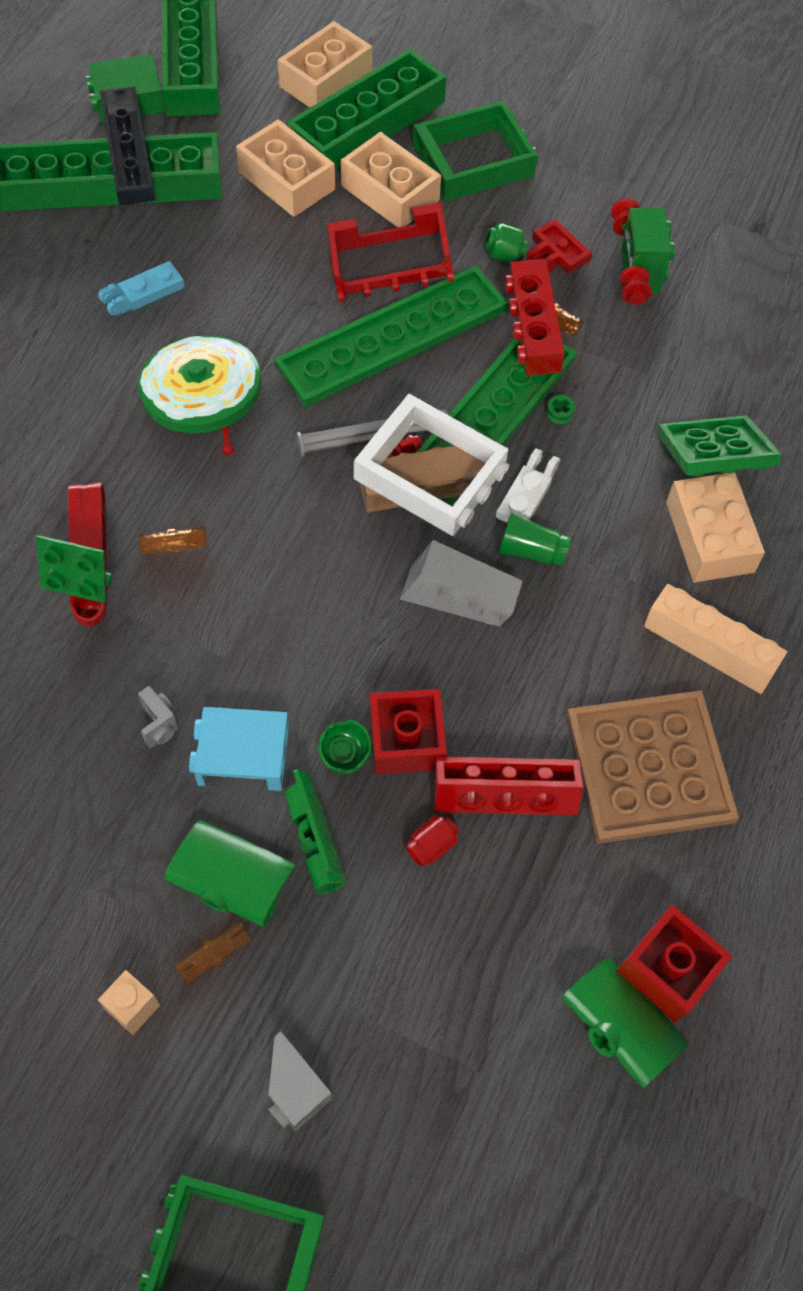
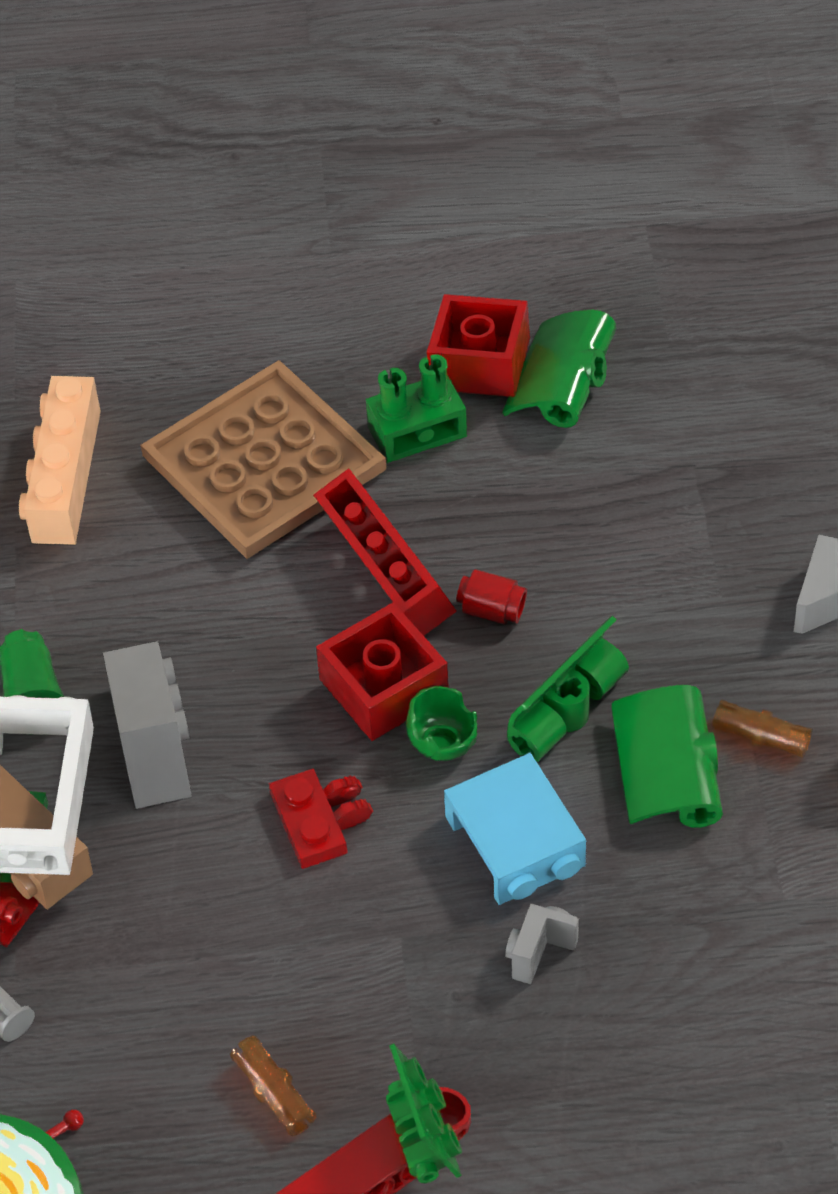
camera: 115 degrees left, 10 degrees down
none -> red hinge [269,768,374,869]
none -> green brick [366,354,467,463]

